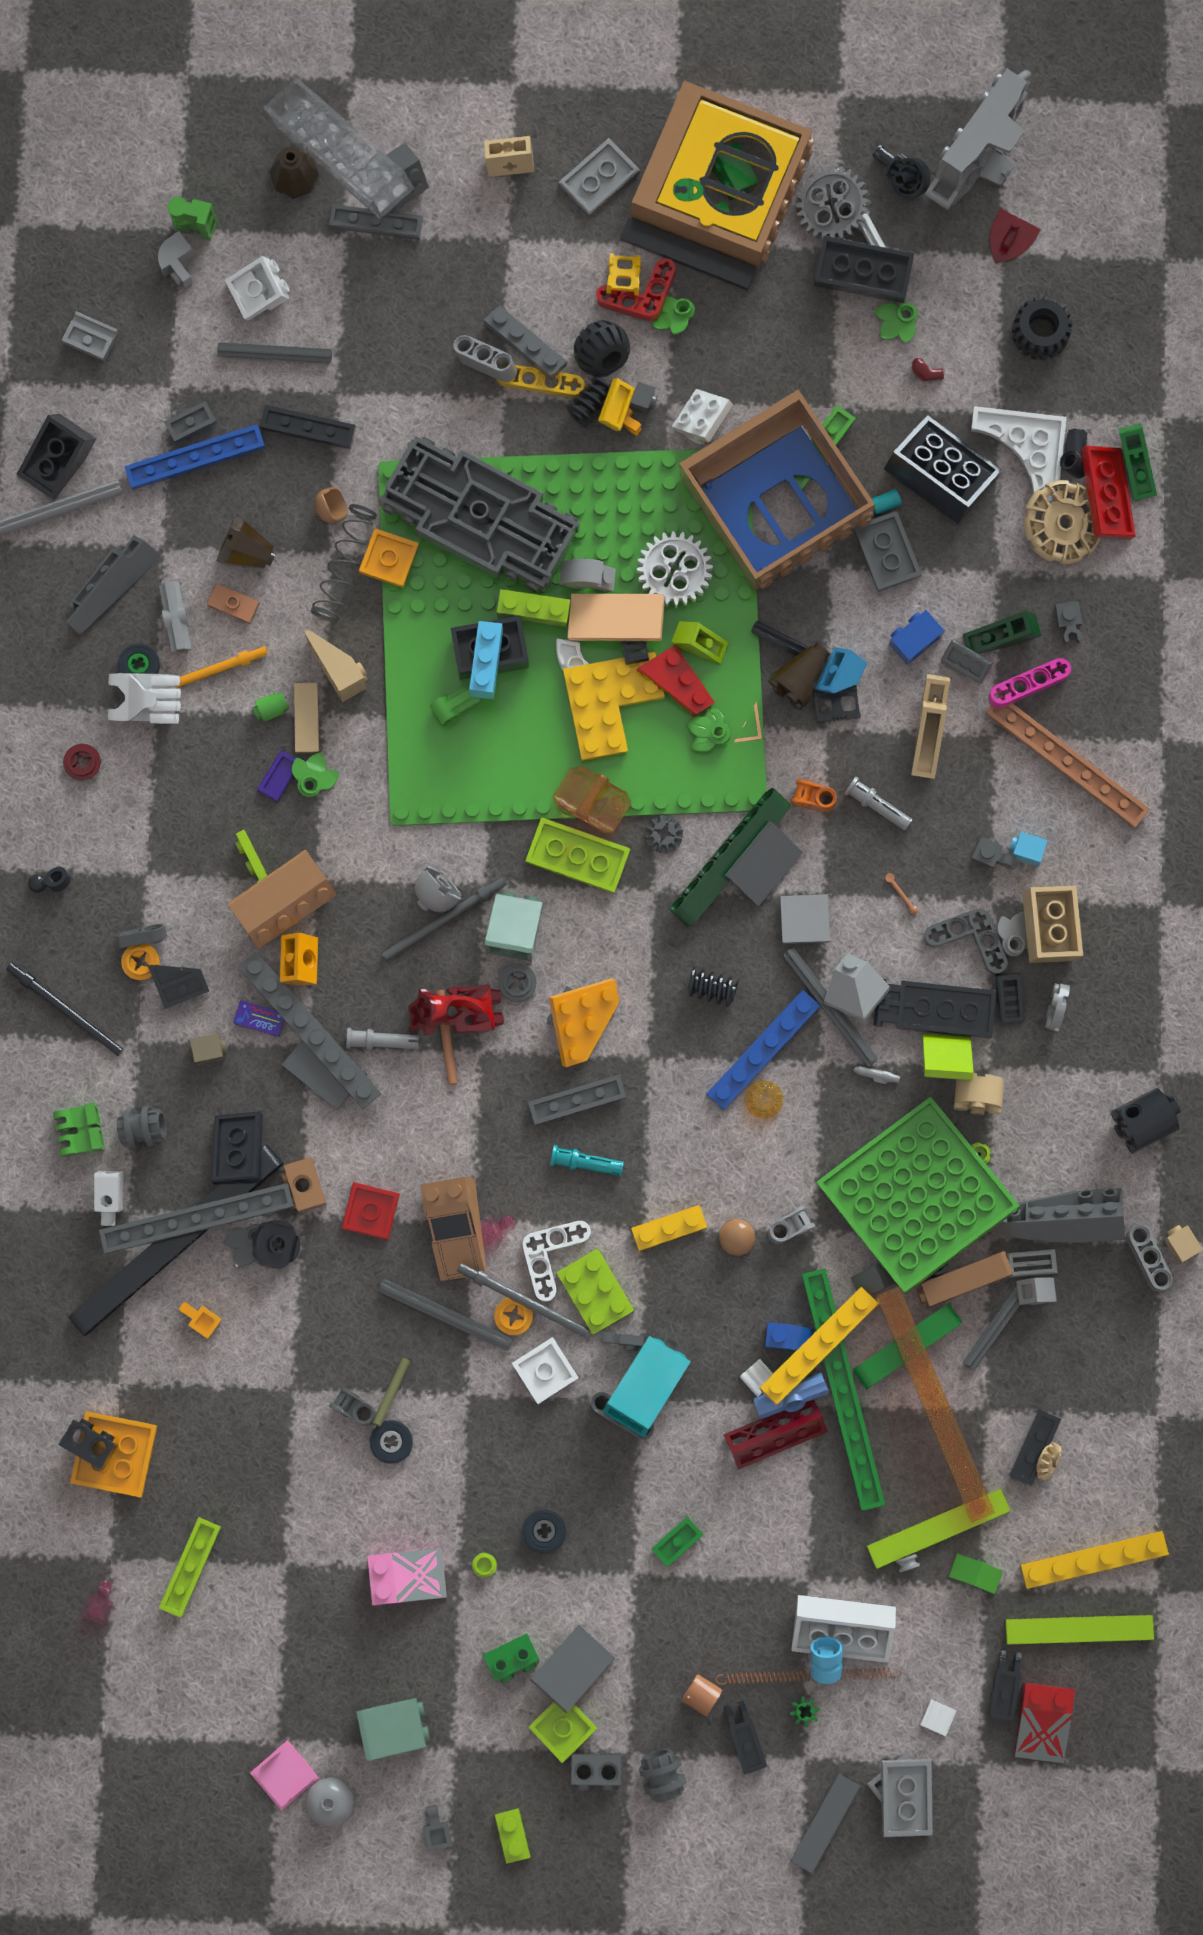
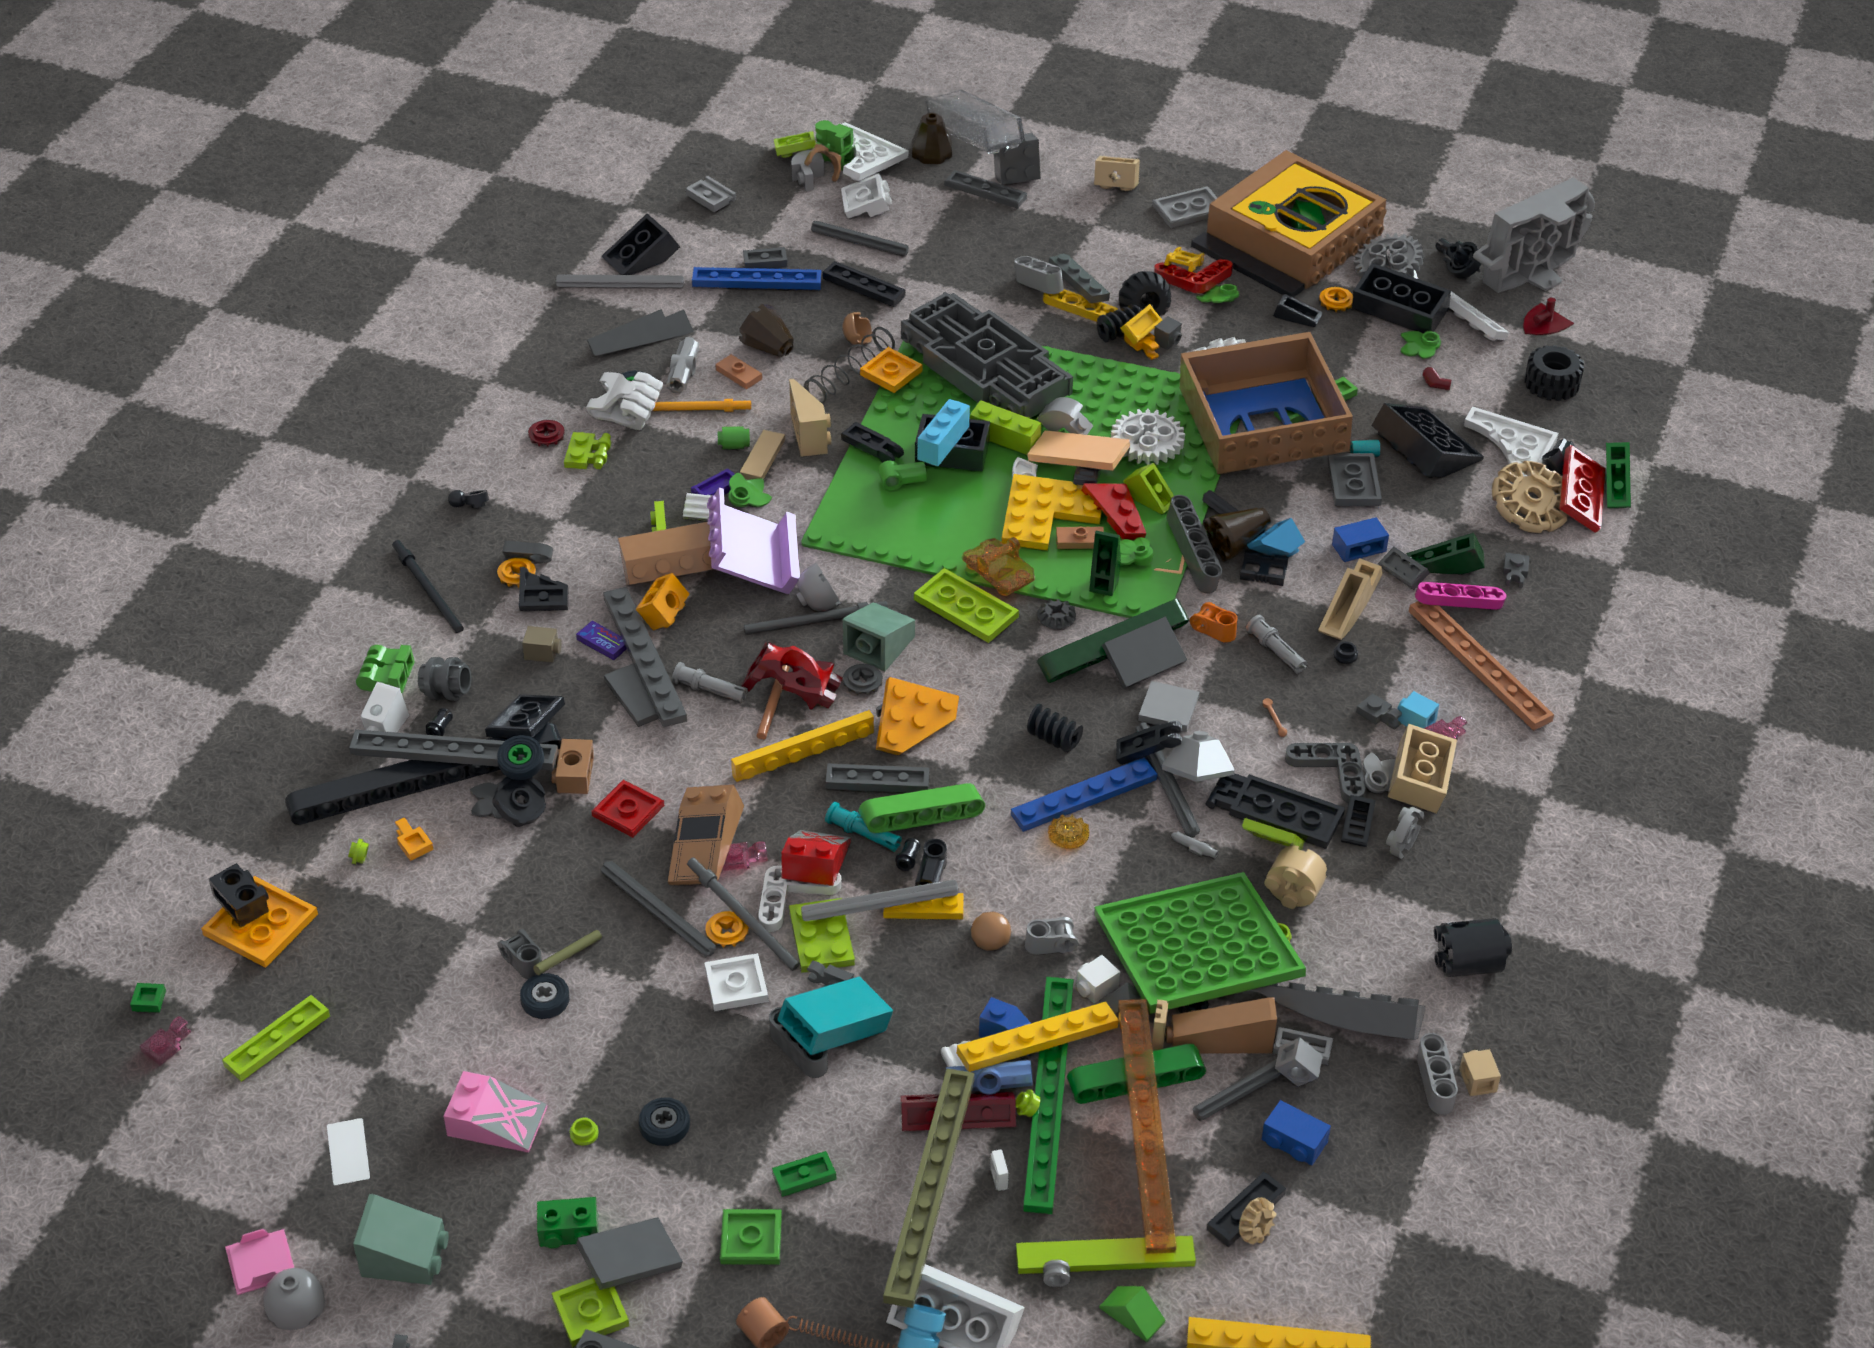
camera: 20 degrees right, 35 degrees down
none -> green plate [130,983,166,1013]
none -> white sticker [327,1118,370,1185]
none -> lime plate [348,838,369,865]
none -> black pin [426,708,453,736]
none -> black bush [497,735,544,780]
none -> lime plate [564,432,611,469]
none -> white piece [683,493,711,521]
none -> panel [707,487,800,594]
none -> bright green tile [720,1209,782,1264]
none -> yellow plate [731,710,874,782]
none -> lime plate [773,131,816,157]
none -> red slope [782,830,851,886]
none -> light grey axle [801,880,958,922]
none -> medium nougat cap [804,144,842,182]
none -> black hinge [841,422,904,463]
none -> white plate [842,122,909,181]
none -> bright green beam [859,783,986,833]
none -> olive plate [883,1068,975,1308]
none -> black pin [895,838,921,871]
none -> black piece [915,839,947,886]
none -> white tile [990,1149,1008,1191]
none -> lime plate [1015,1089,1040,1117]
none -> nougat plate [1056,526,1104,549]
none -> white brick [1076,955,1120,1004]
none -> dark green slope [1089,530,1121,596]
none -> black hinge [1116,720,1182,765]
none -> tan tile [1151,1000,1168,1051]
none -> dark grey beam [1166,495,1222,593]
none -> blue brick [1261,1100,1331,1165]
none -> black slope [1273,294,1323,328]
none -> light orange gear [1319,287,1353,312]
none -> black plate [1333,641,1358,664]
none -> clear pink plate [1424,716,1467,740]
none -> white plate [1448,289,1510,341]

